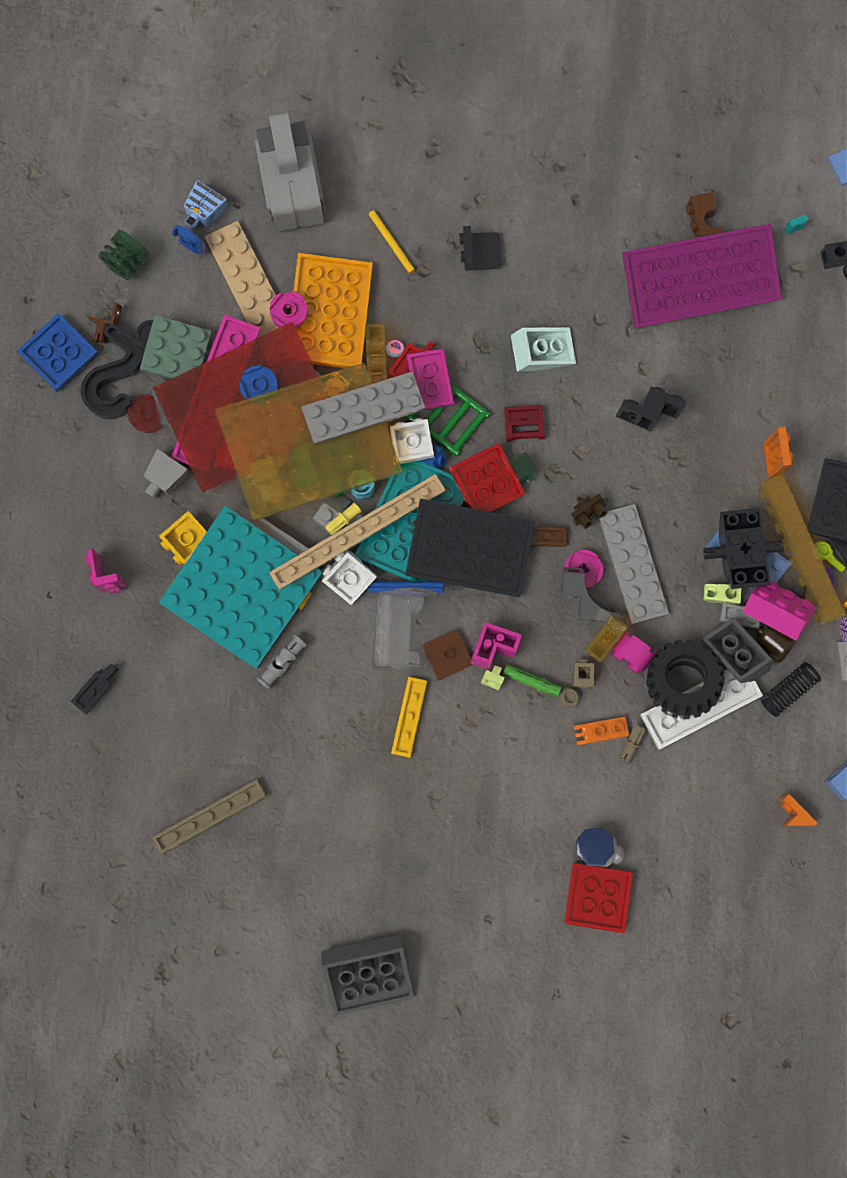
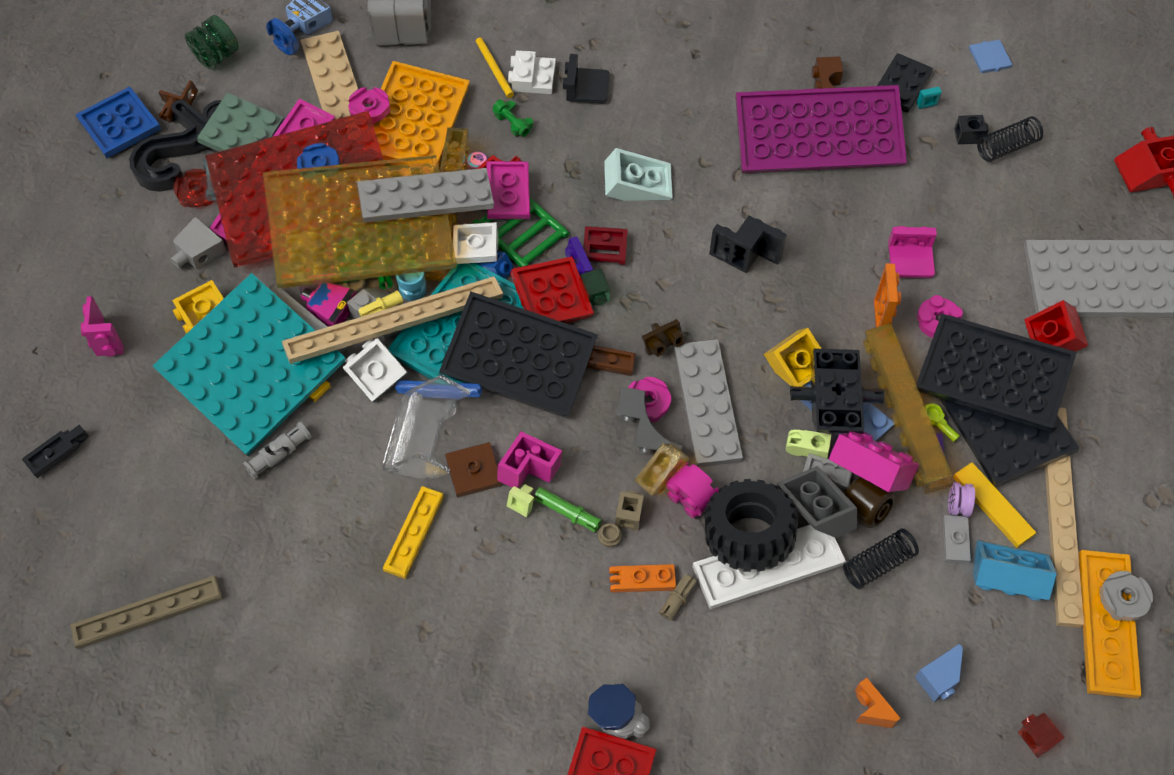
camera: 10 degrees right, 20 degrees down
none -> dark pink torso [301,282,356,327]
none -> green piece [492,99,533,137]
none -> white plate [508,50,556,94]
none -> dark purple plate [565,236,593,284]
none -> yellow slope [763,328,821,387]
none -> black plate [877,53,933,113]
none -> dark pink bracket [888,226,937,278]
none -> dark pink plate [917,295,963,338]

